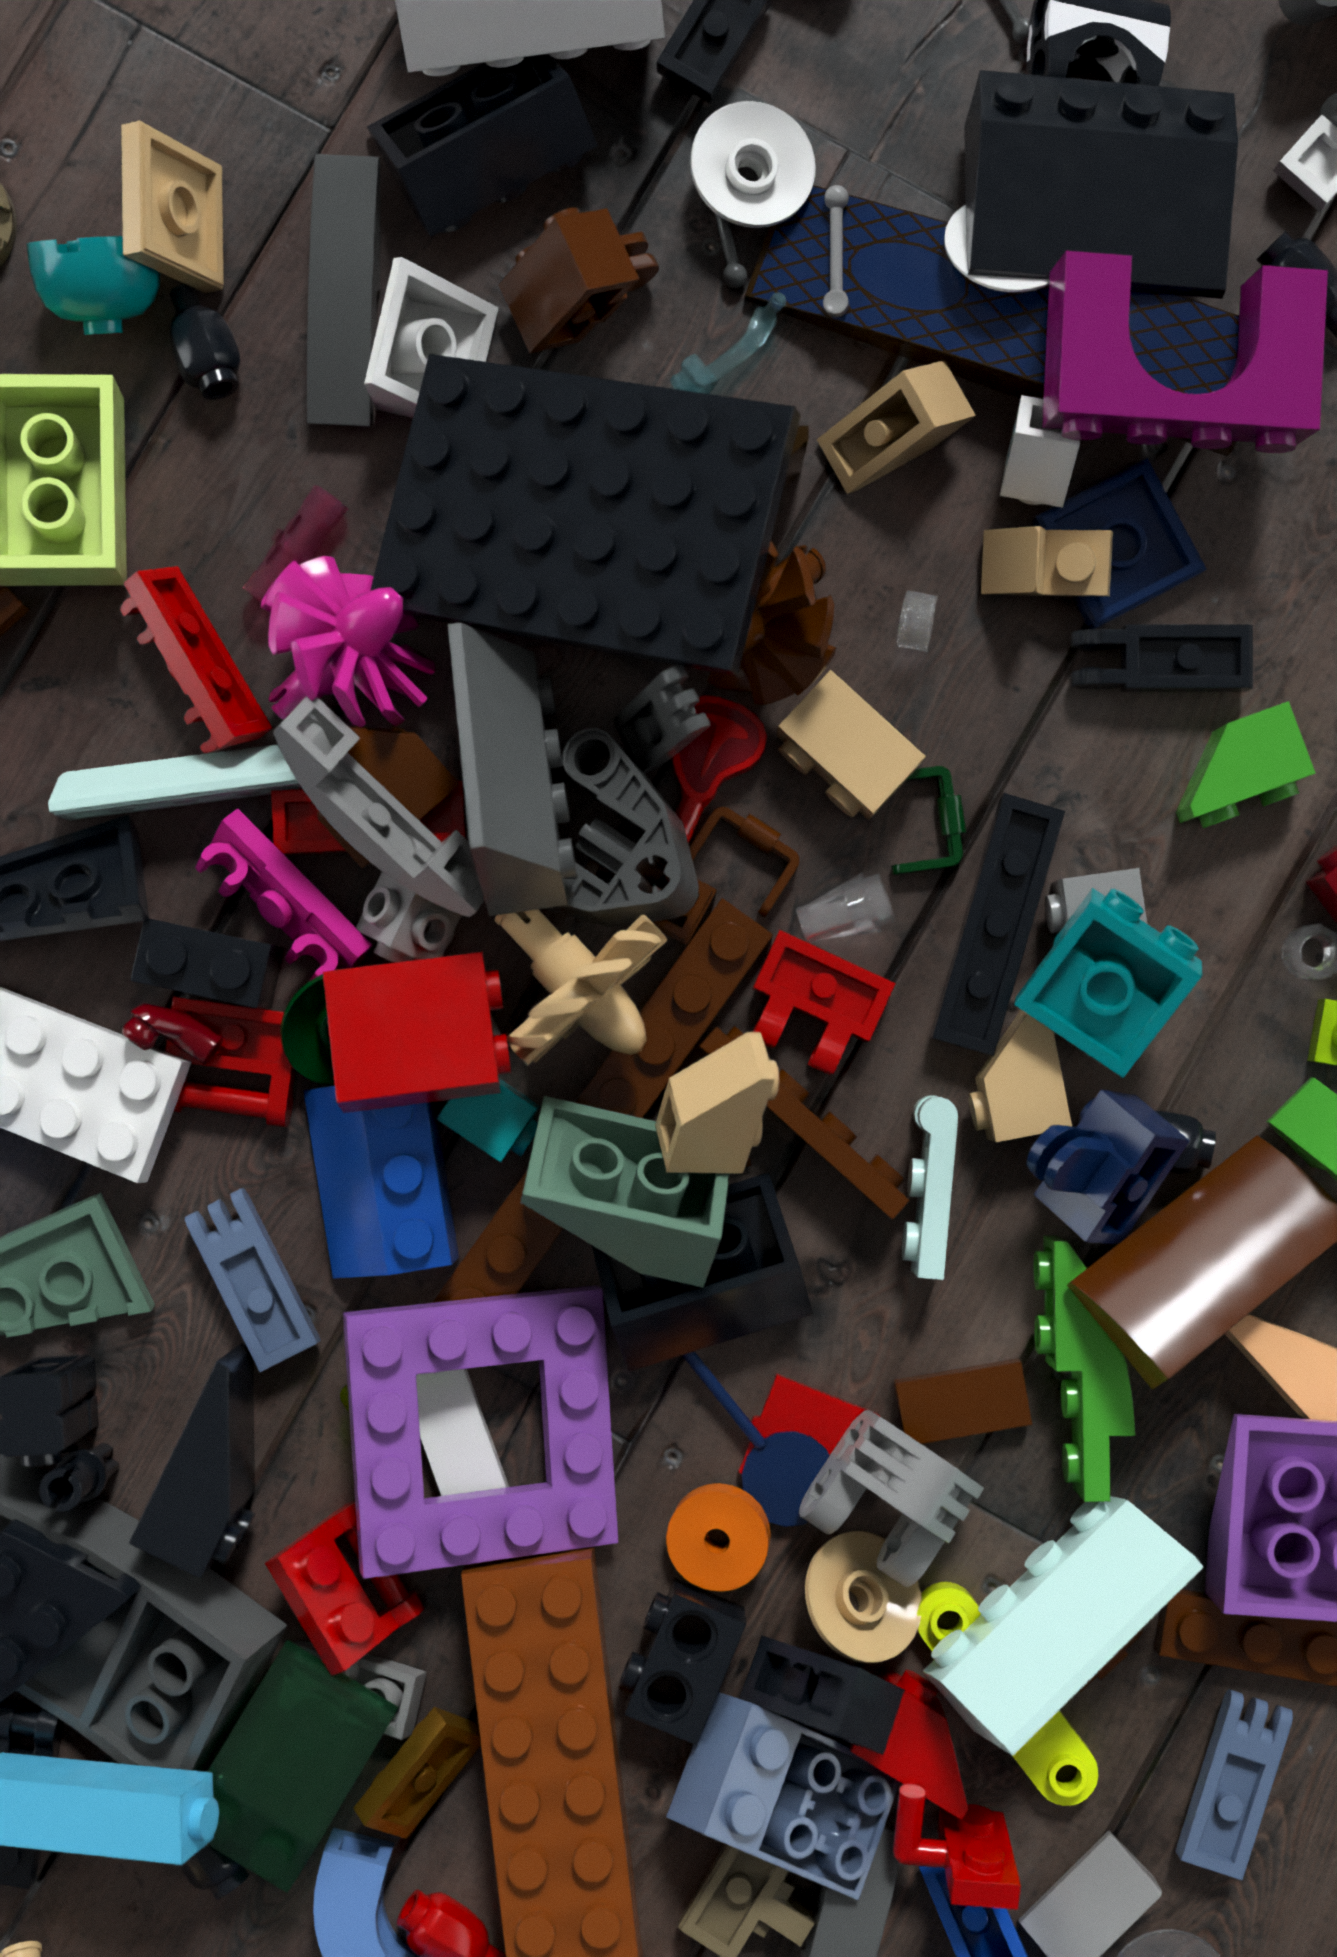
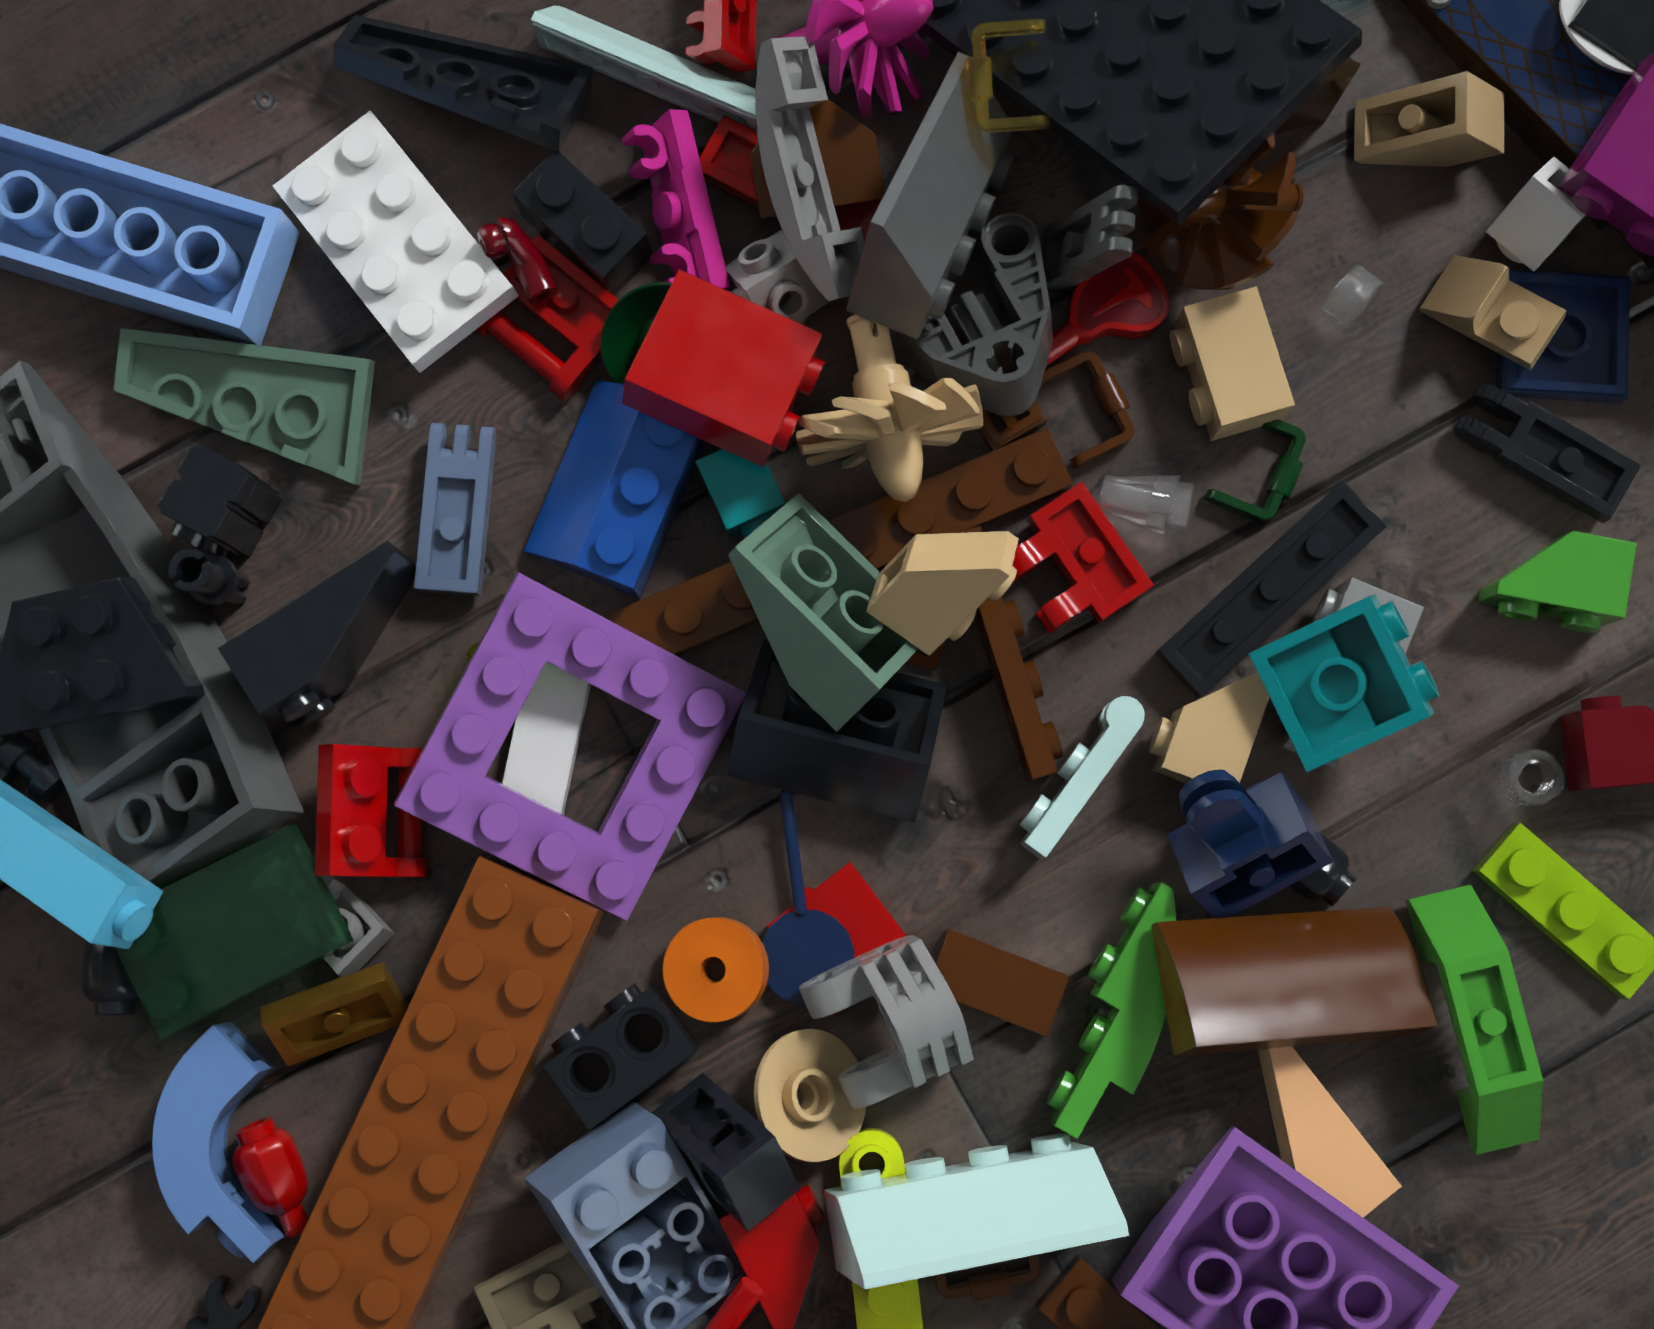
camera: 30 degrees right, 5 degrees down
none -> clear yellow piece [965,19,1050,133]

